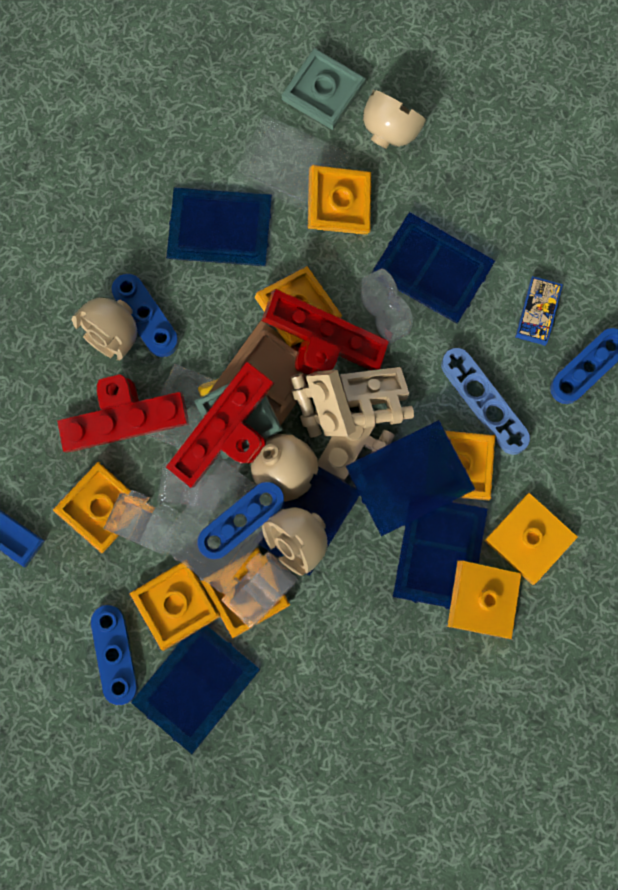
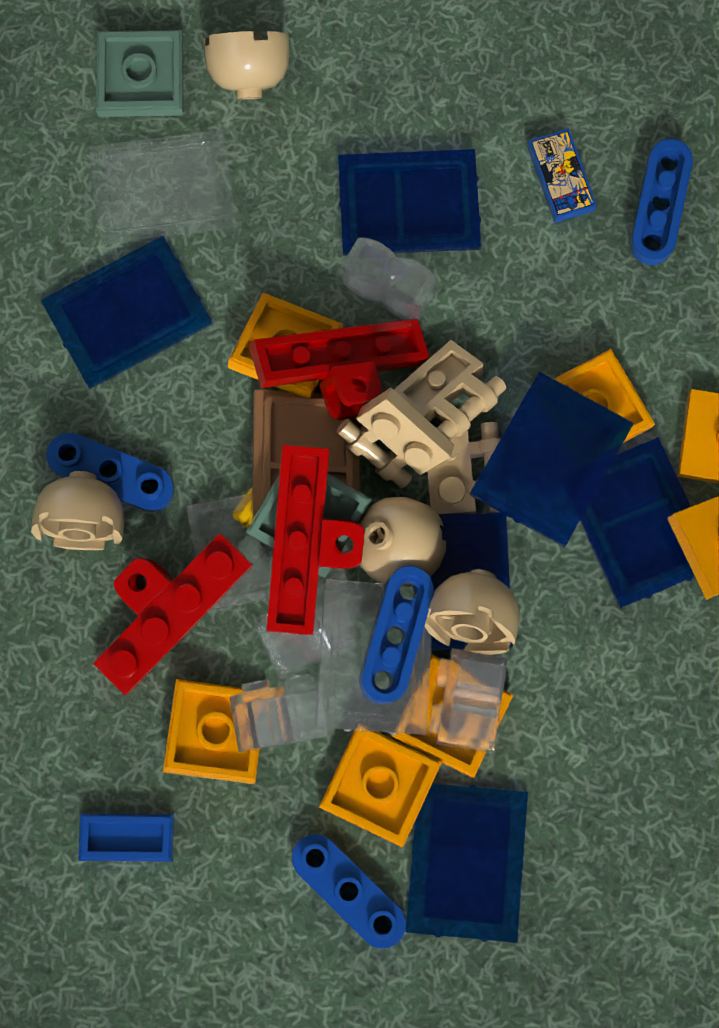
camera: 35 degrees left, 0 degrees up
light orange plate [308,165,371,234] -> none
medium blue beam [441,348,530,455] -> none

